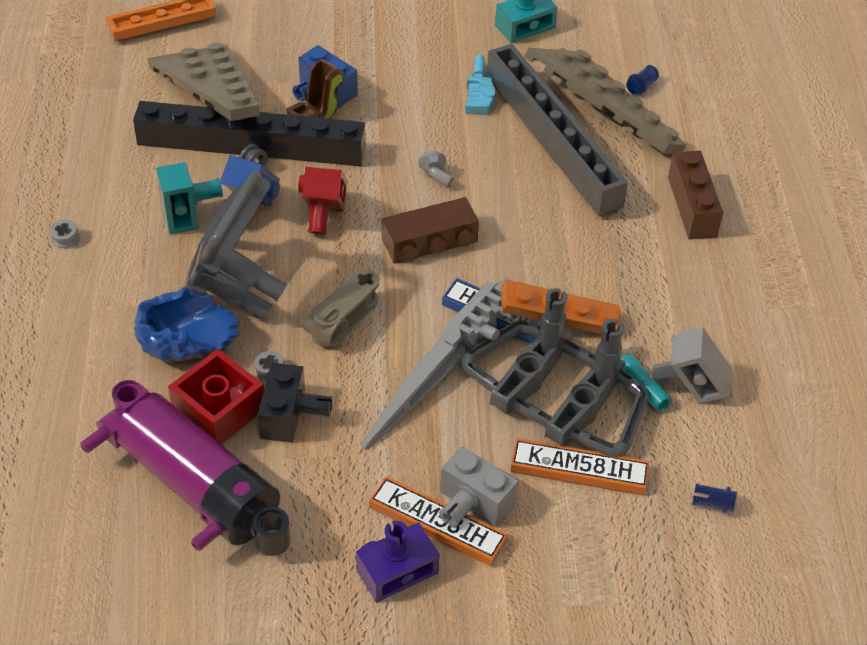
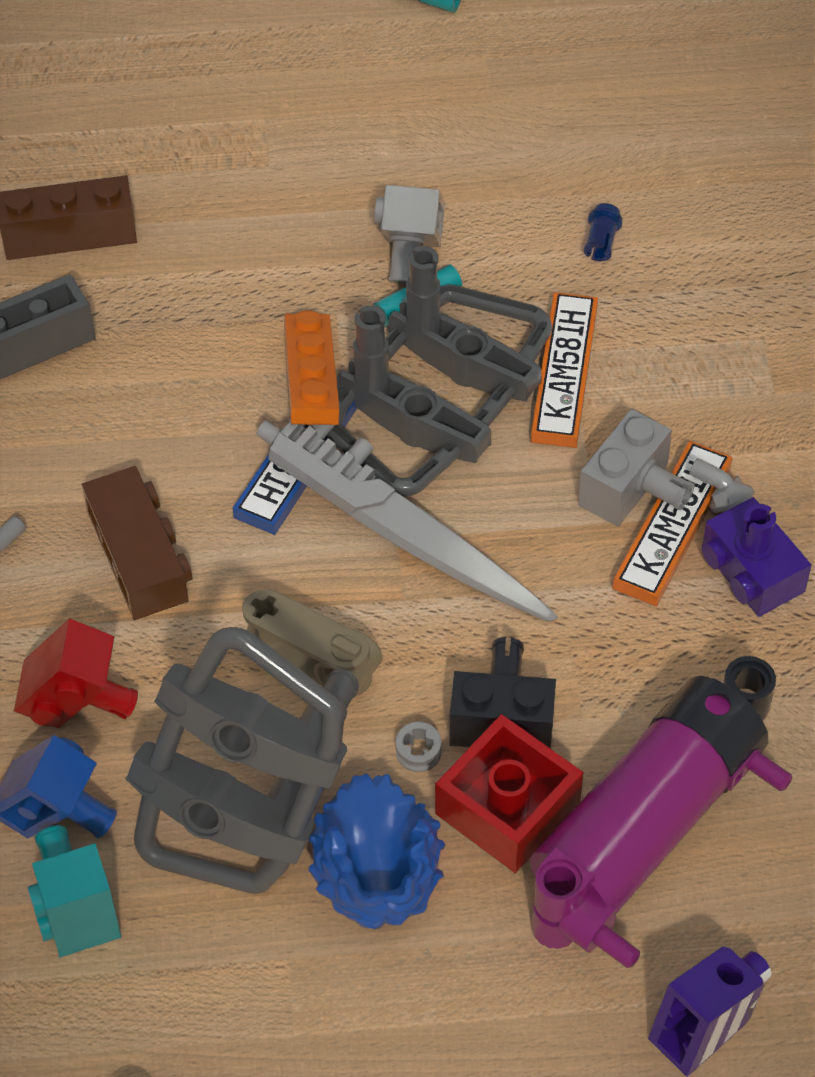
camera: 90 degrees left, 5 degrees up
none -> dark purple torso [648,947,771,1077]
none -> light grey plate [689,458,755,513]

